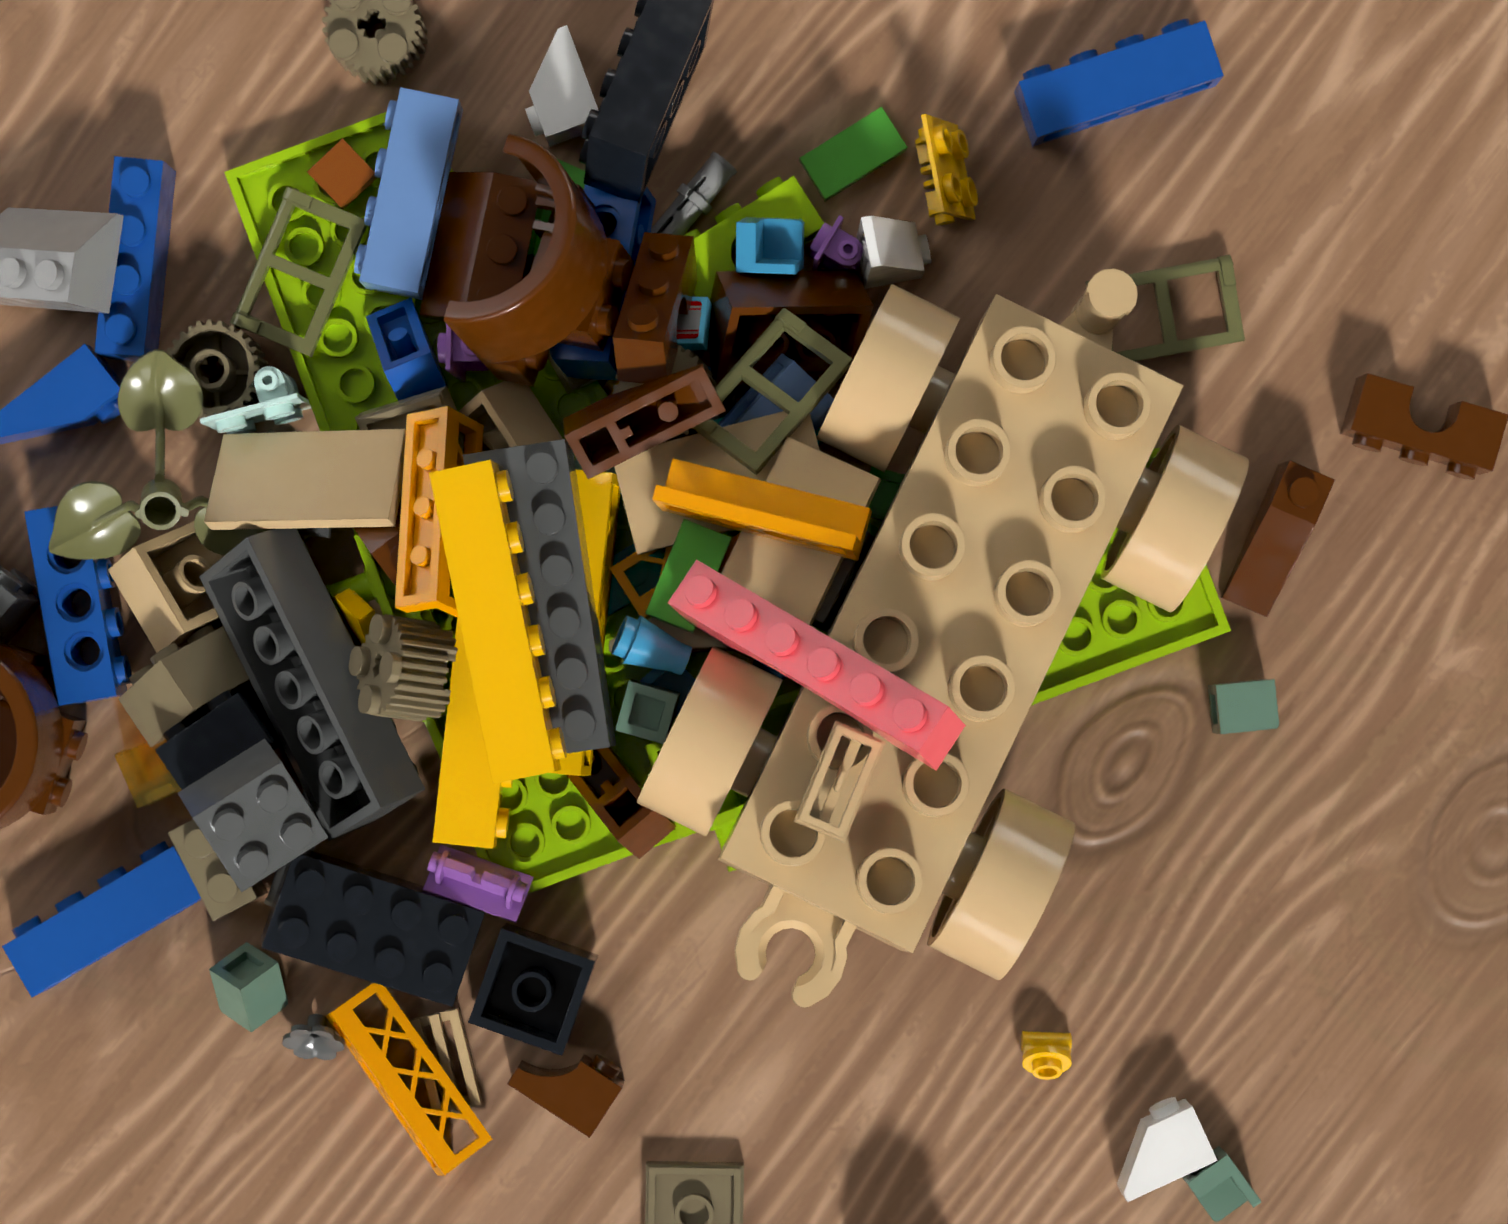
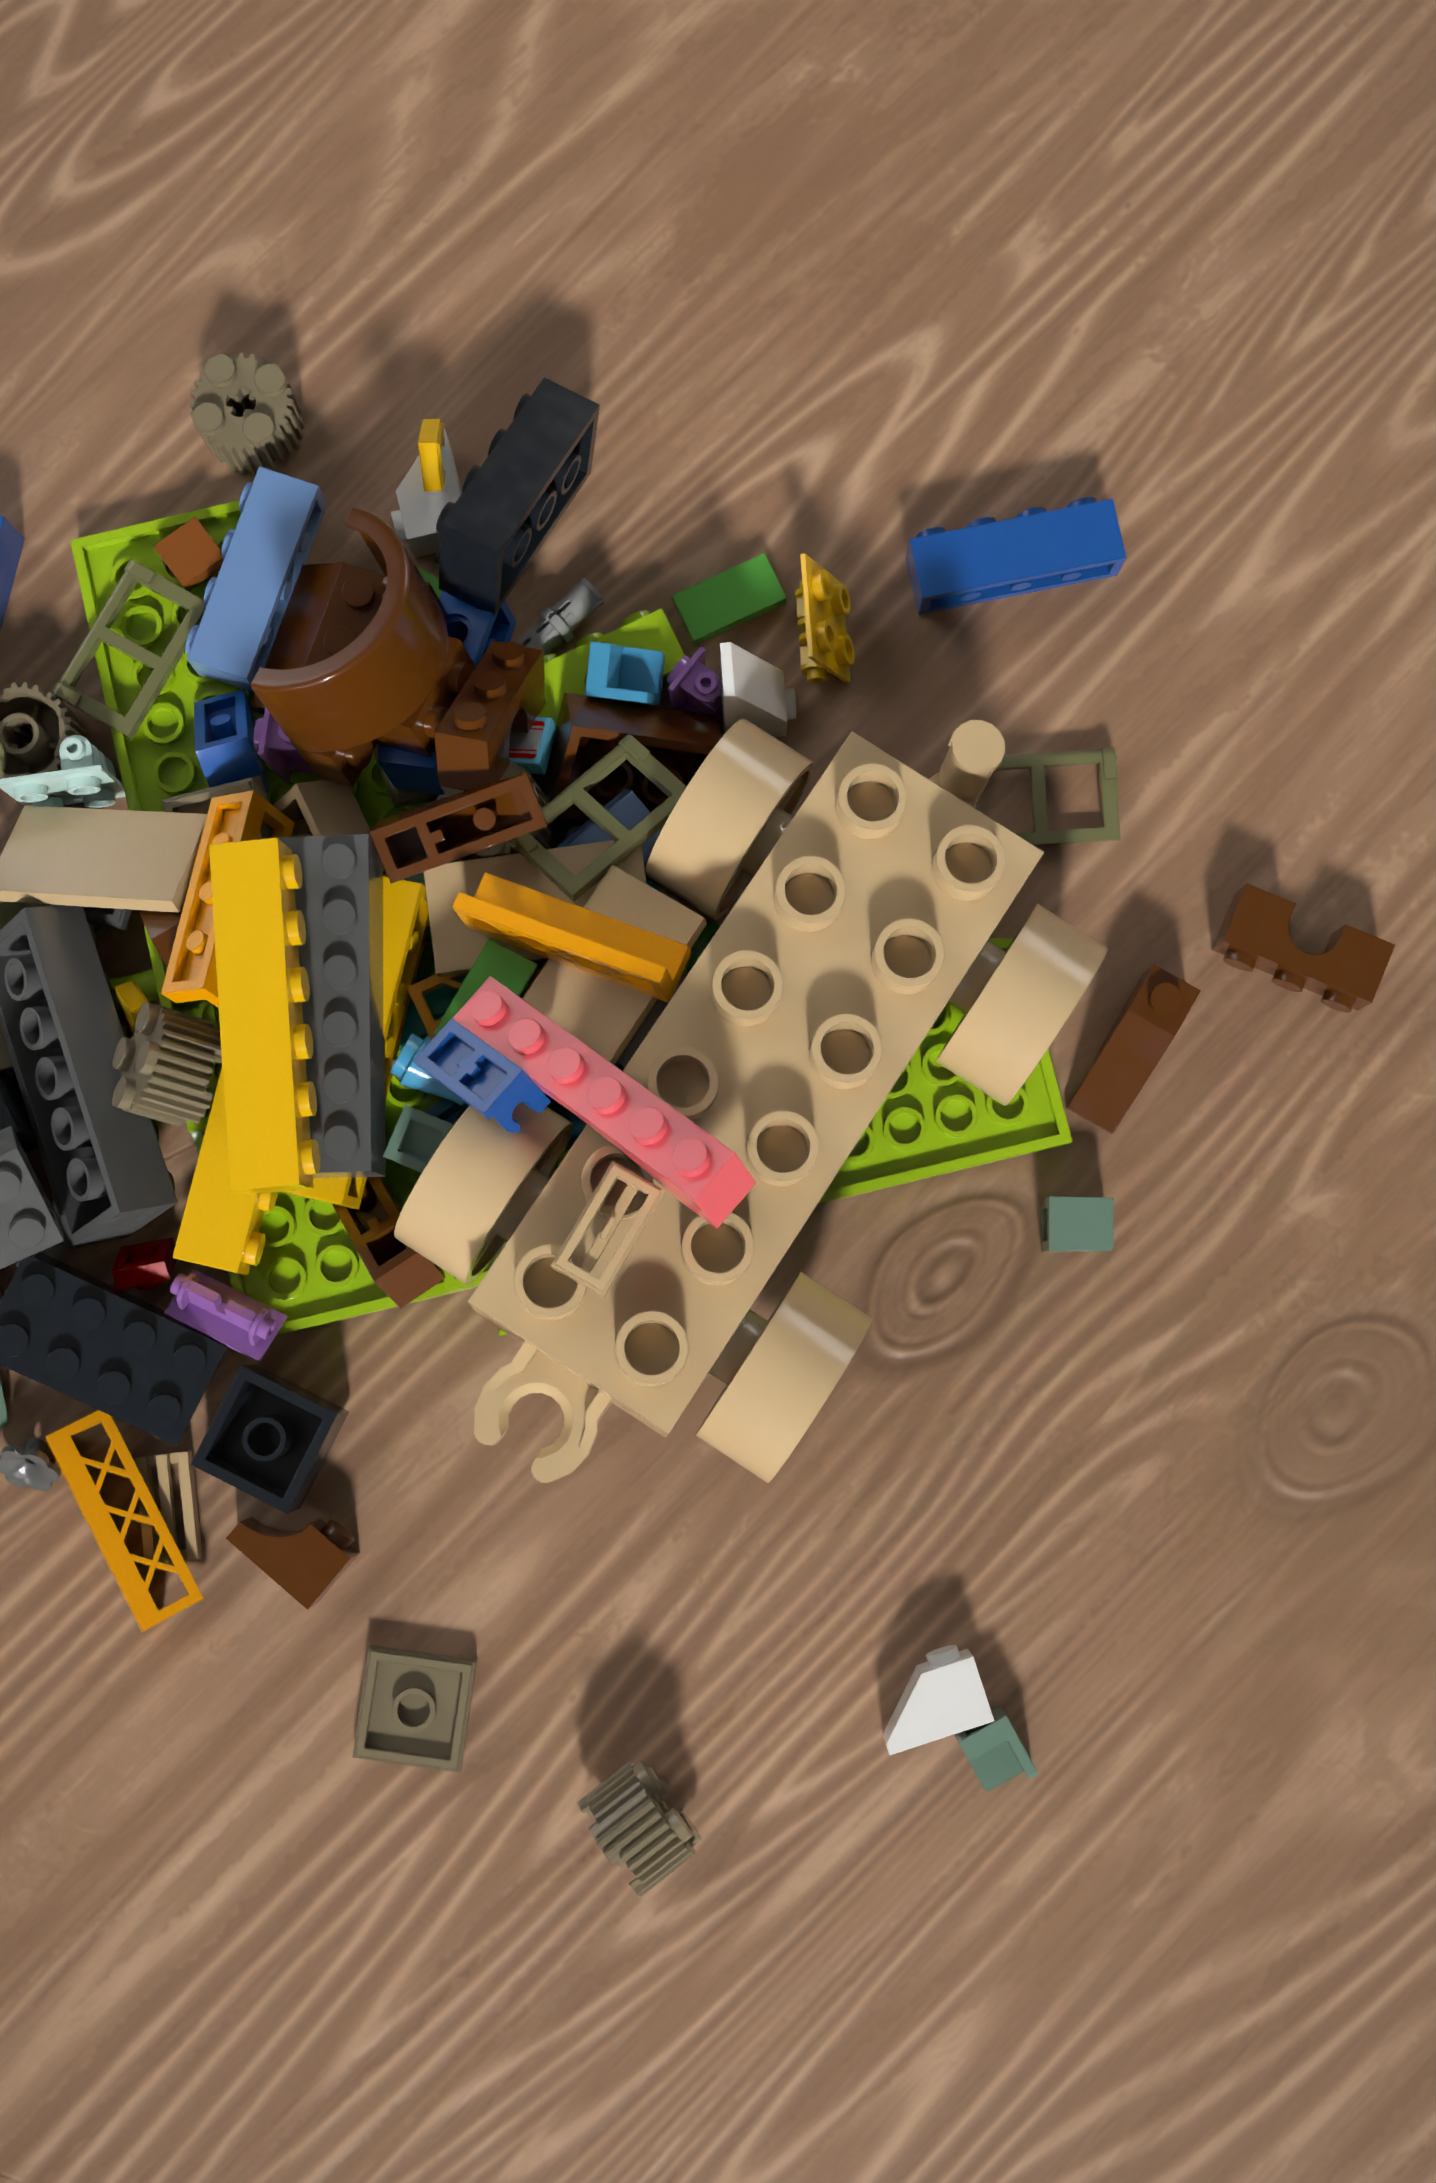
camera: 10 degrees right, 5 degrees down
yellow plate [1021,1031,1072,1080] -> none
none -> red plate [111,1237,177,1290]
none -> blue hinge [413,1018,551,1133]
none -> yellow tile [418,419,446,492]

